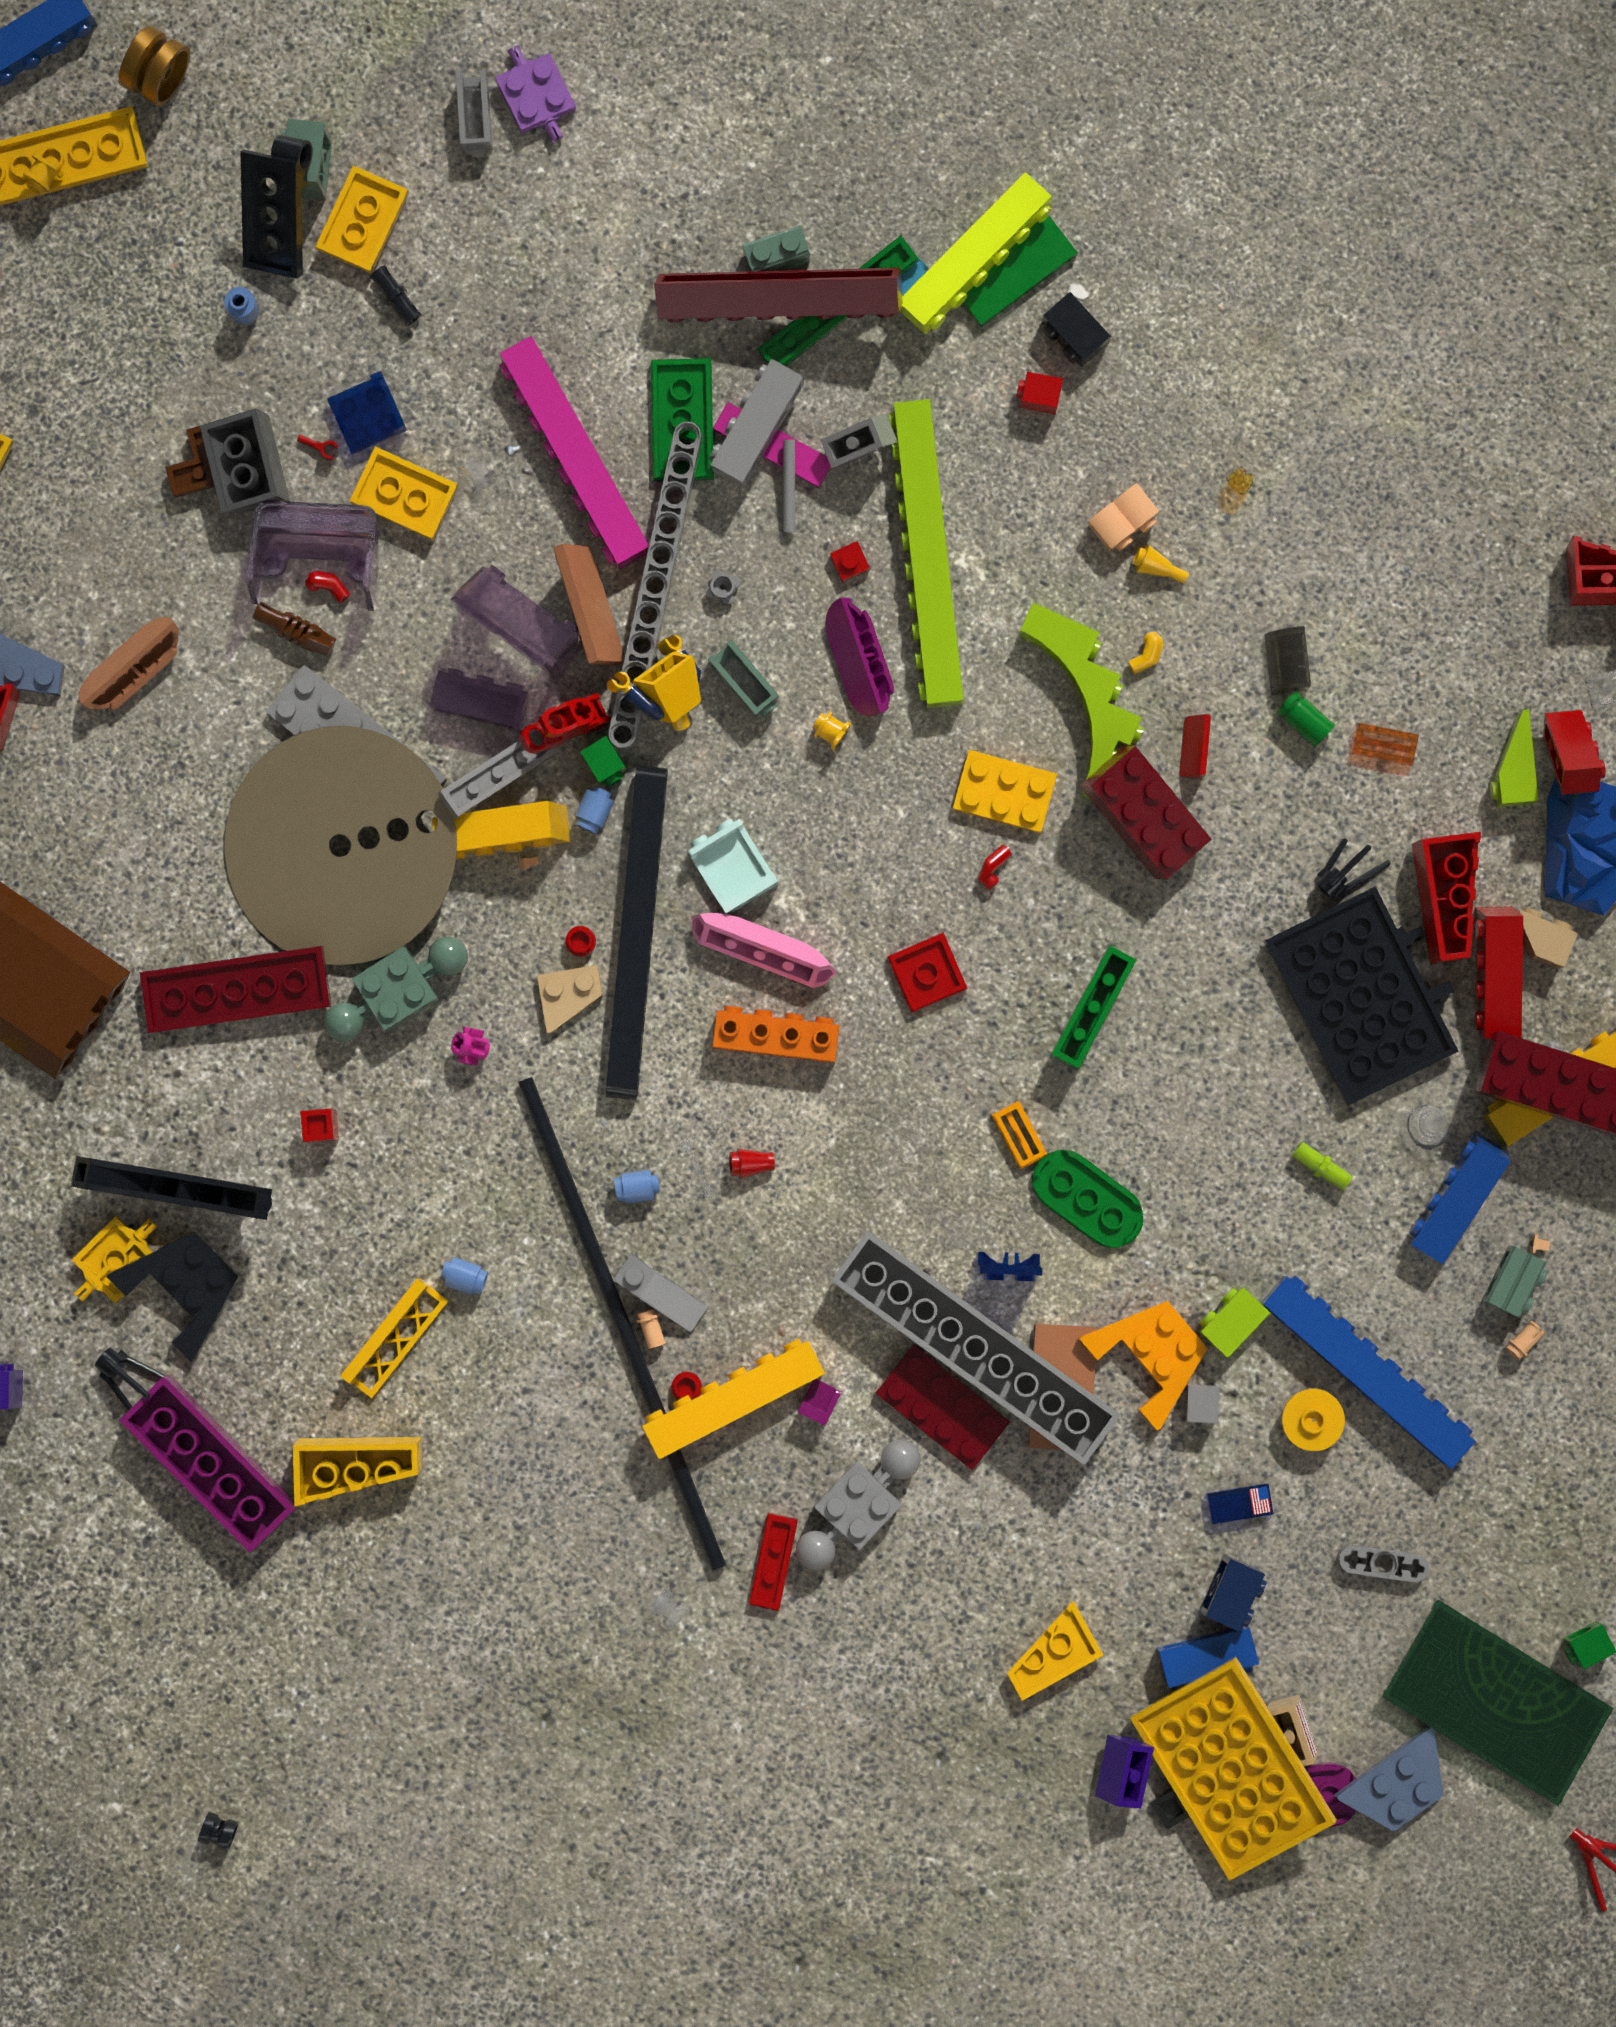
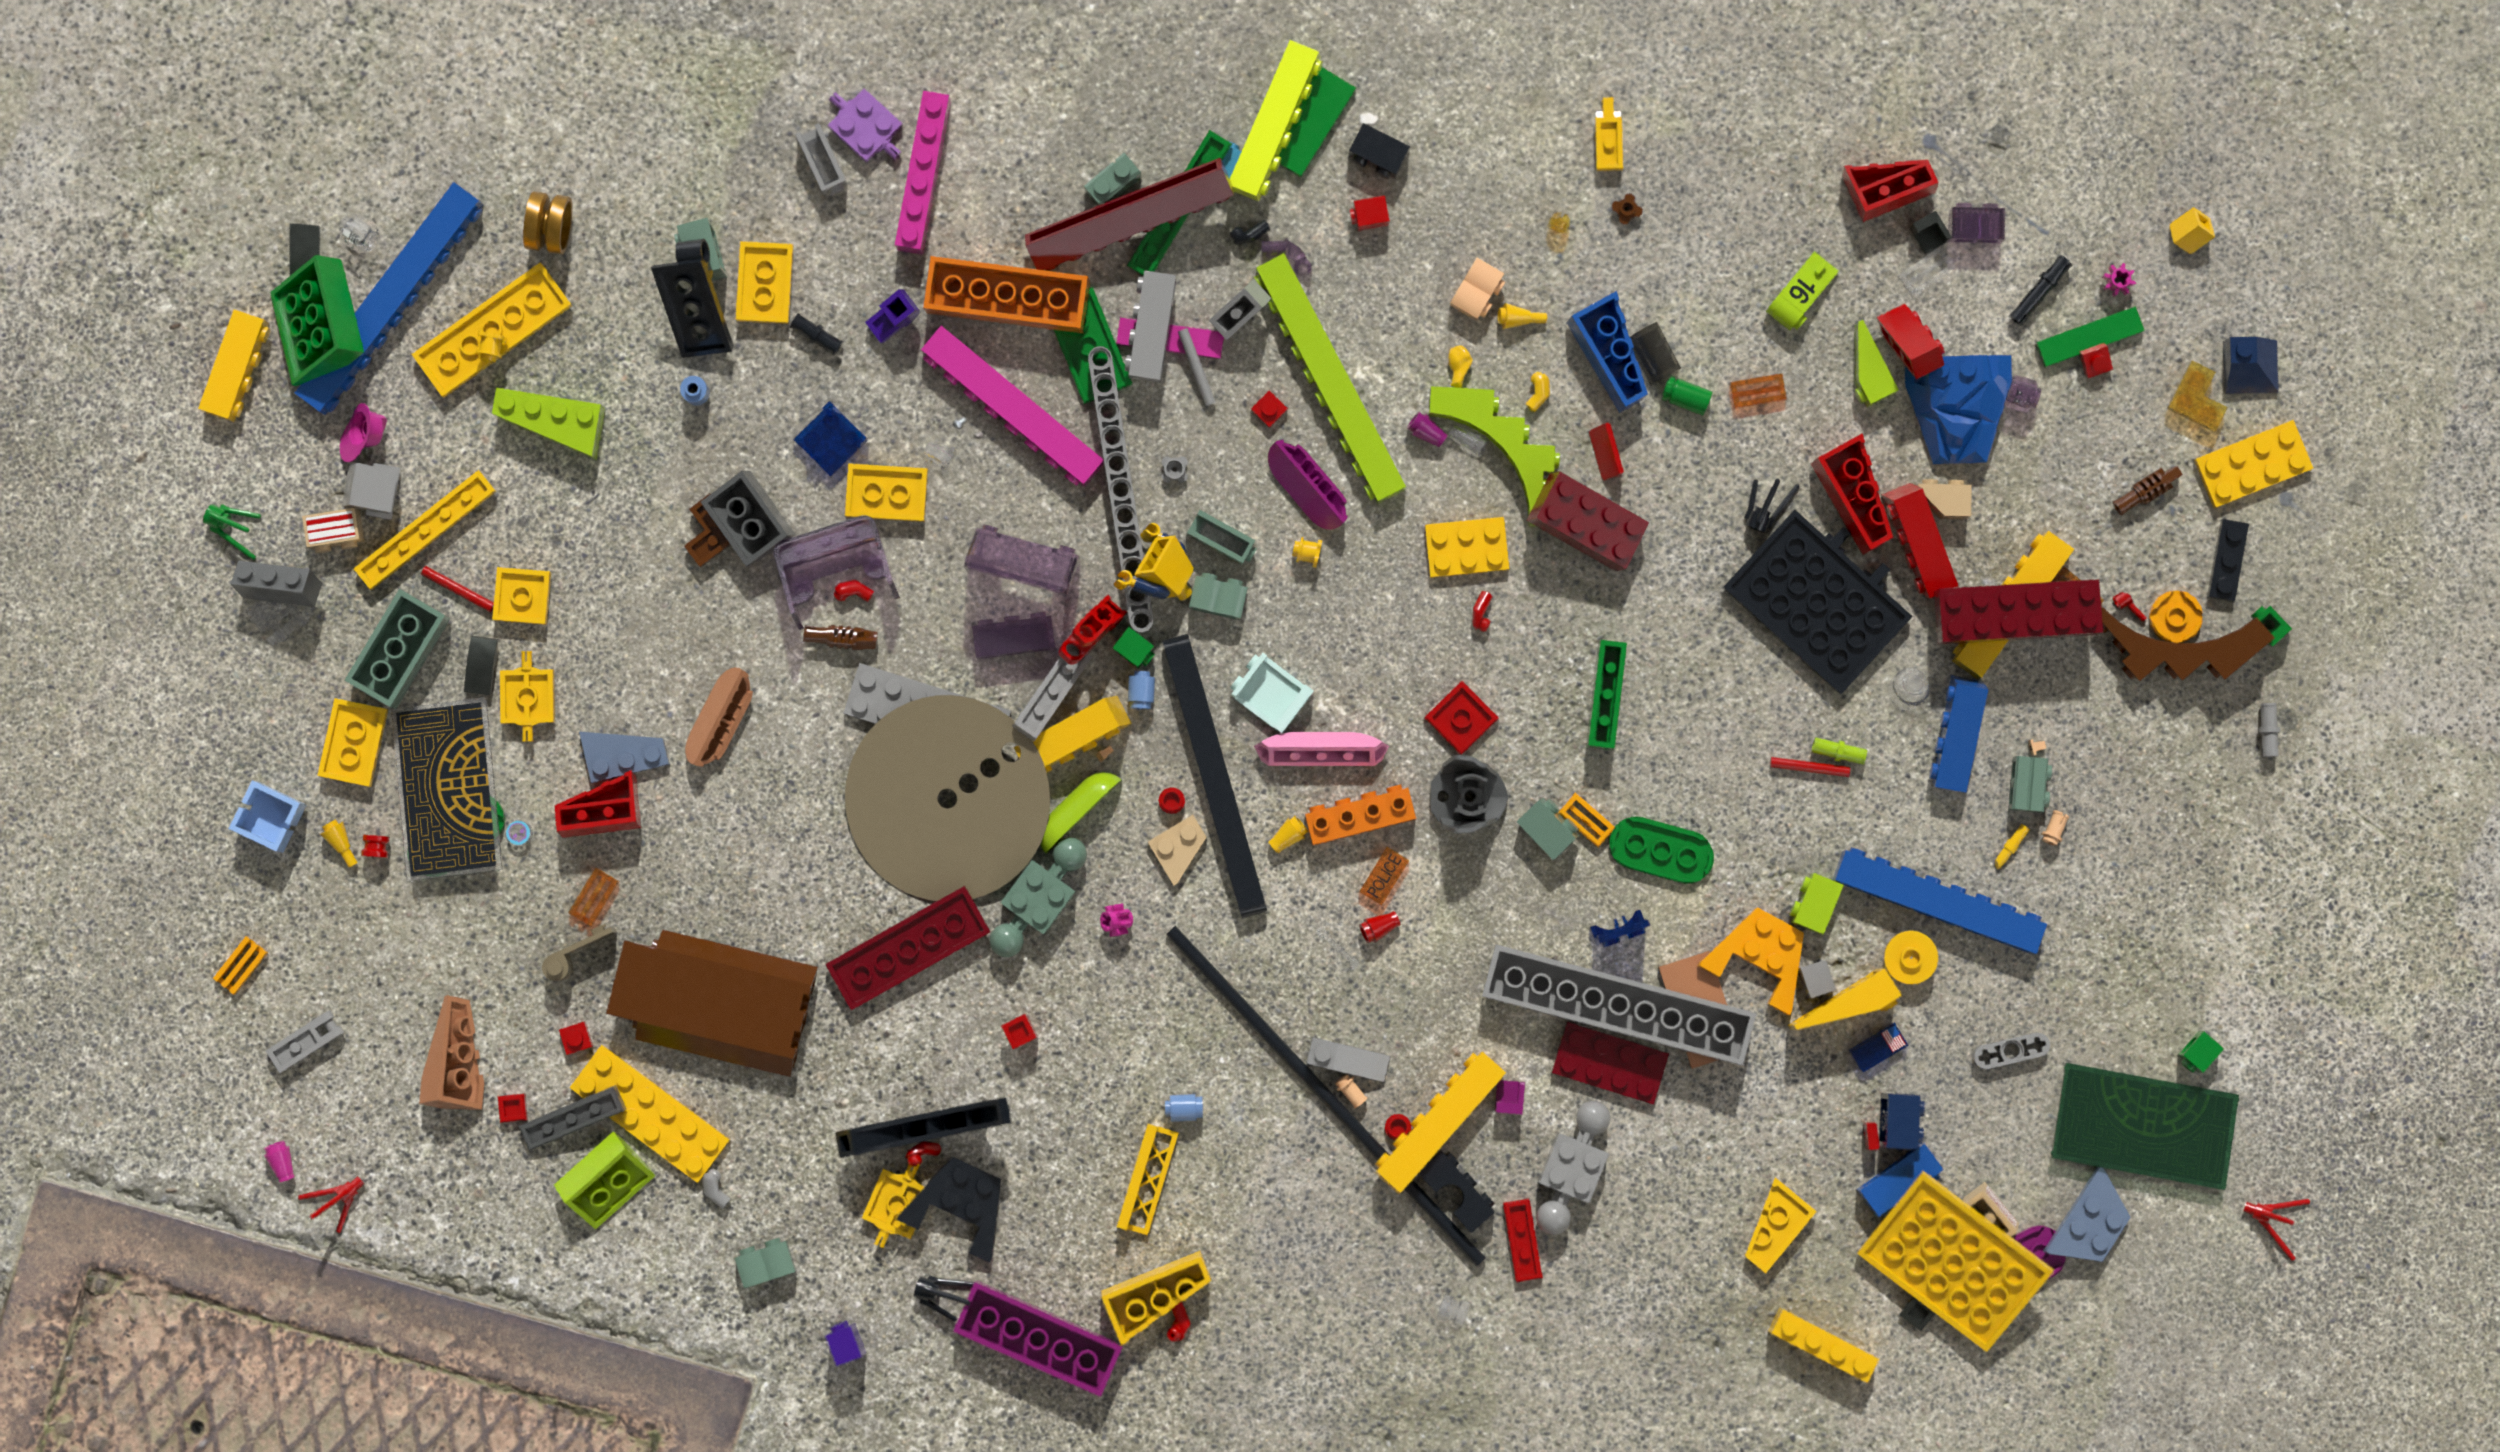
camera: 25 degrees left, 0 degrees up
red hand [297,435,338,461] -> none
nougat tile [553,544,625,665] -> none
medium blue brick [614,1169,660,1204] -> none
dark purple brick [1095,1735,1154,1809] -> none
none -> lime wedge [492,387,605,460]
none -> dark purple brick [865,289,920,343]
none -> dark pink brick [895,90,951,255]
none -> red arm [905,1141,941,1167]
none -> orange brick [923,256,1090,333]
none -> lime brick [1040,772,1122,854]
none -> red arm [1167,1301,1191,1342]
none -> sand green brick [1189,573,1248,620]
none -> black arm [1230,220,1270,245]
none -> clear purple piece [1262,237,1312,276]
none -> yellow cone [1268,816,1309,854]
none -> clear orange tile [1359,847,1409,906]
none -> magenta cone [1407,412,1447,448]
none -> black arch [1419,1151,1495,1233]
none -> dark grey piece [1430,755,1508,833]
none -> yellow animal [1448,345,1473,388]
none -> clear cone [1448,424,1489,459]
none -> sand green brick [1517,798,1580,860]
none -> blue wedge [1566,291,1648,413]
none -> yellow hinge [1595,97,1623,171]
none -> reddish brown plate [1611,193,1643,225]
none -> lime door [1765,251,1839,331]
none -> yellow brick [1768,1307,1879,1383]
none -> red bar [1770,757,1851,777]
none -> yellow slope [1787,968,1902,1030]
none -> red tile [1863,1122,1880,1150]
none -> yellow piece [1995,824,2030,870]

